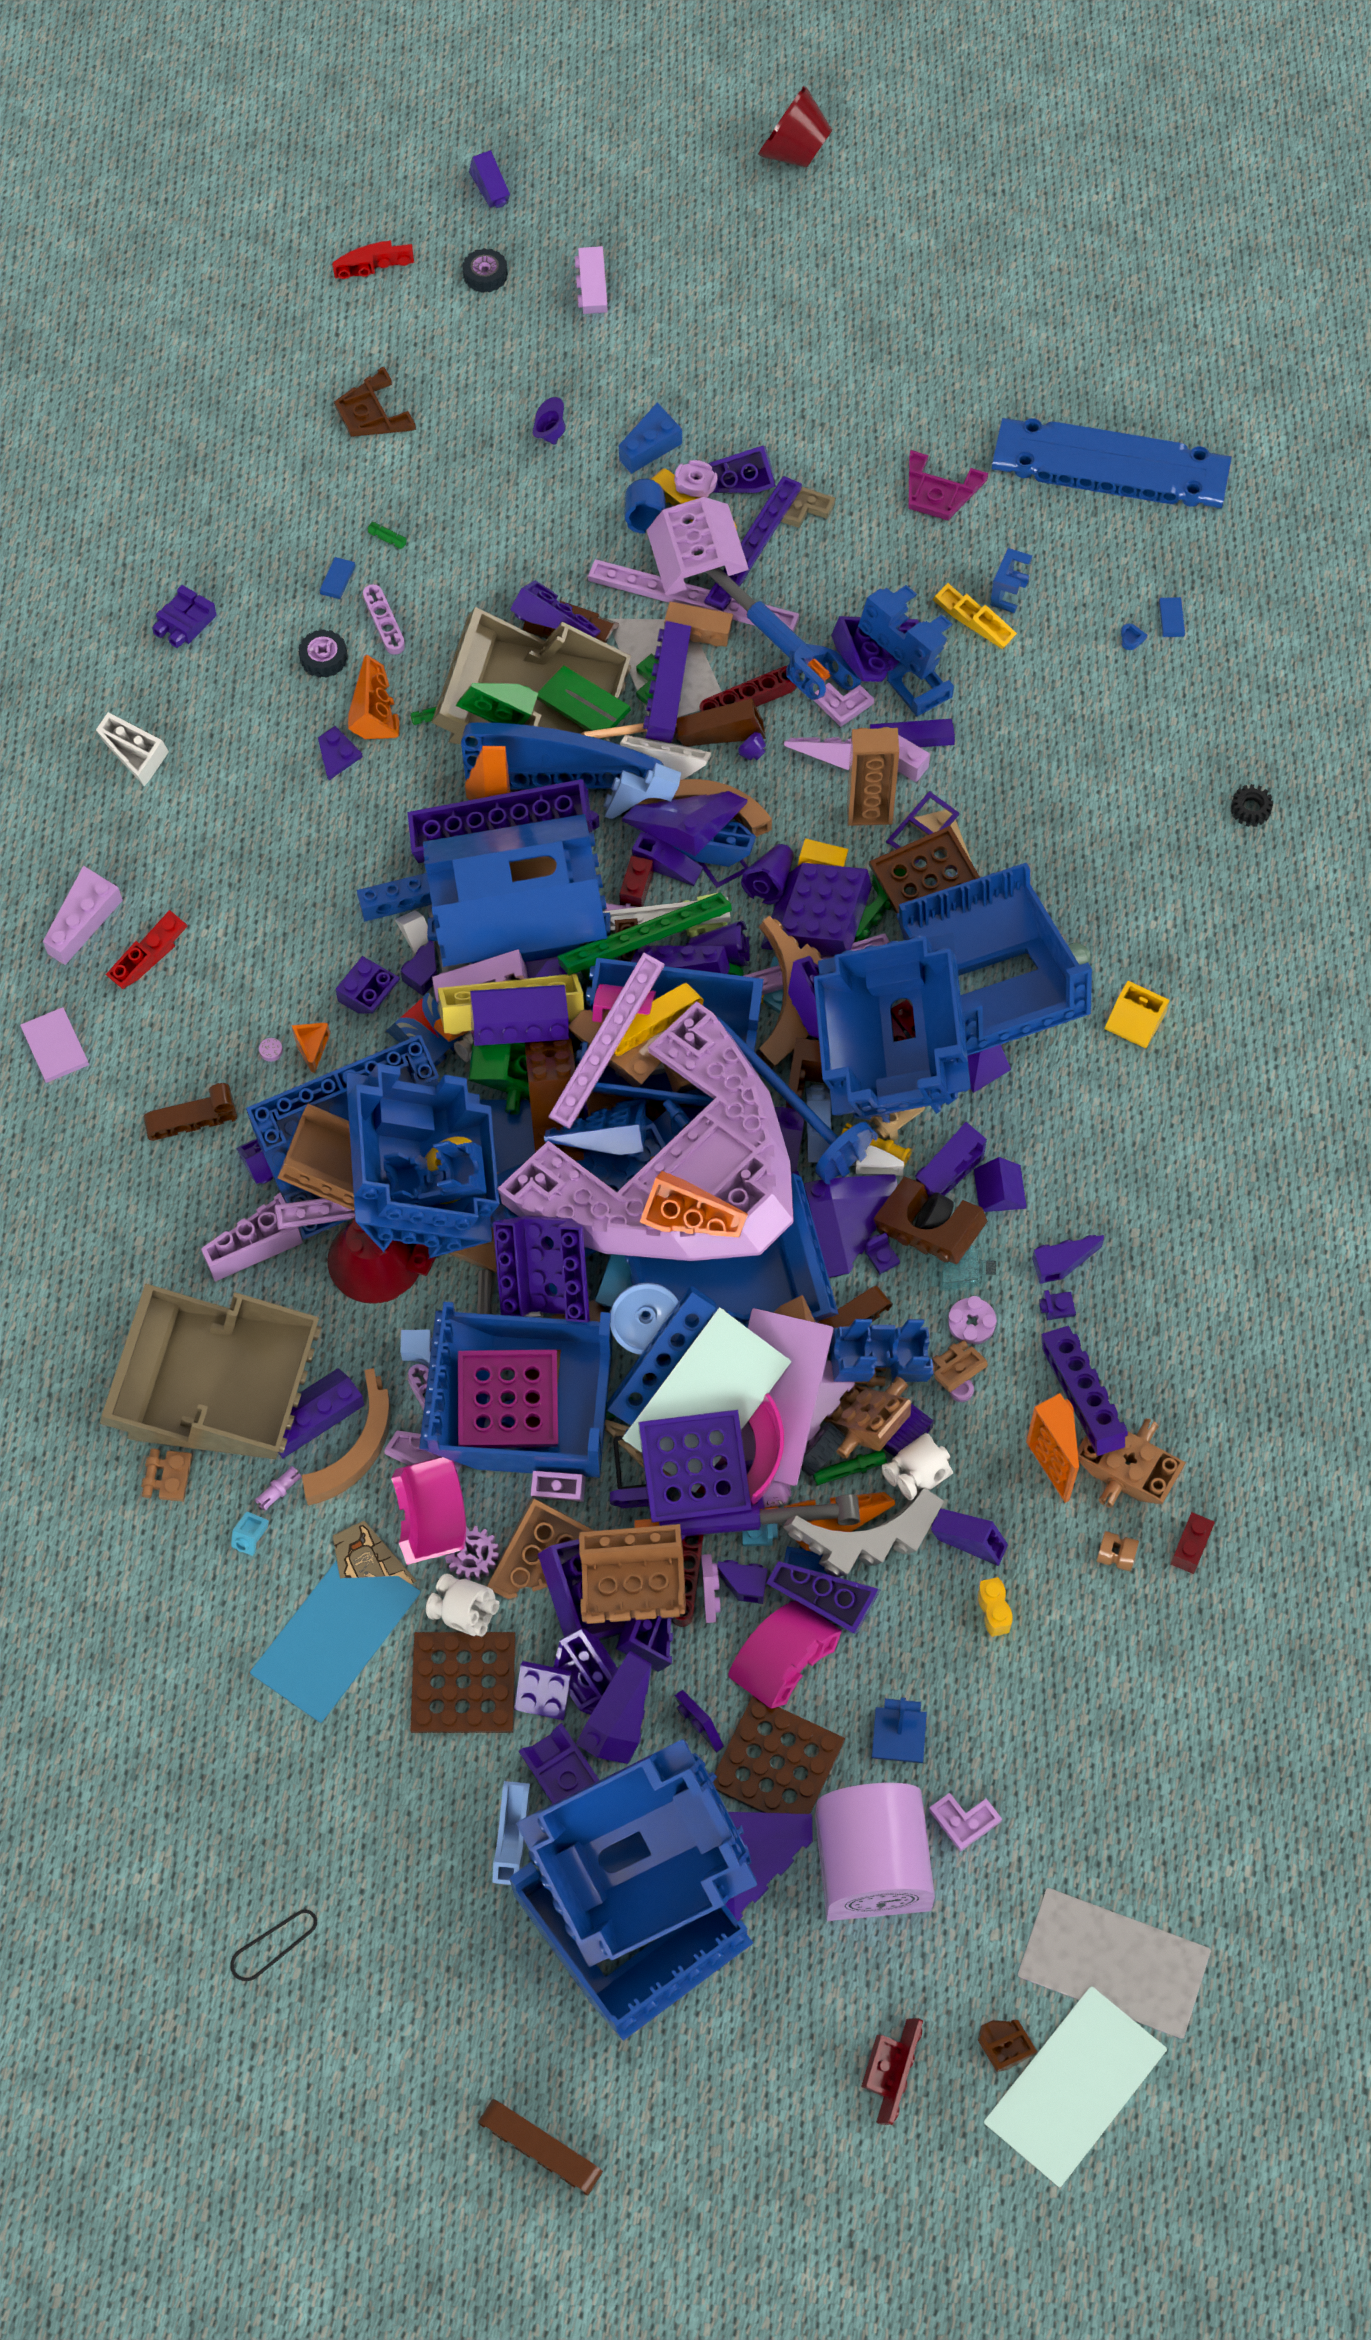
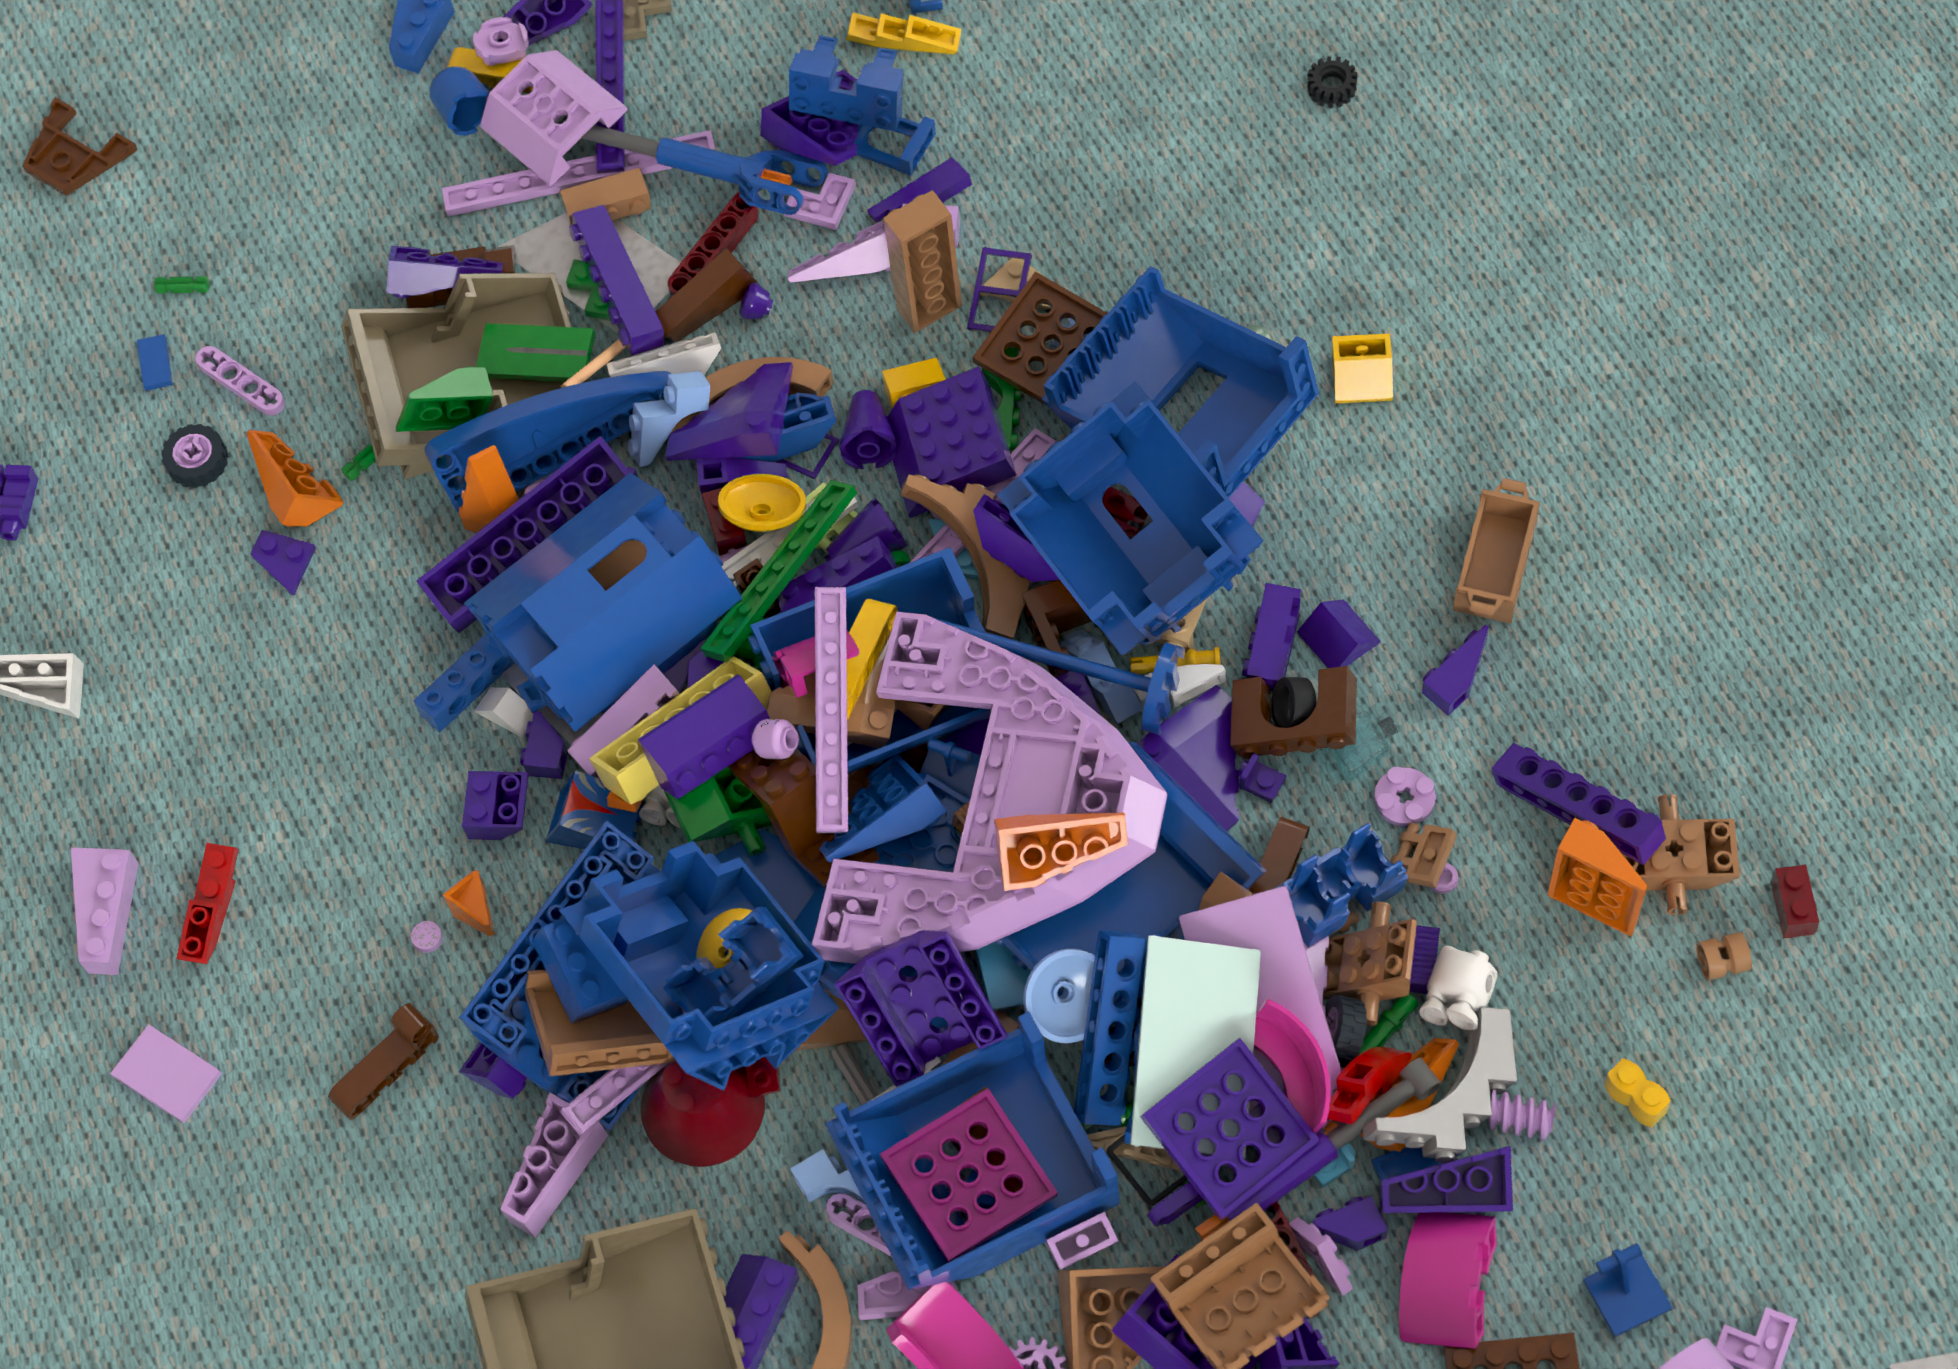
camera: 25 degrees left, 0 degrees up
dark purple piece [532,397,566,445] -> none
dark purple slope [931,1508,1008,1566] -> none
dark purple bracket [1039,1290,1076,1320] -> none
none -> blue wedge [532,918,629,1024]
none -> yellow dish [718,474,806,532]
none -> lavender head [752,719,799,759]
none -> red slope [1327,1046,1412,1125]
none -> medium nougat container [1453,478,1540,624]
none -> lavender piece [1487,1090,1556,1141]

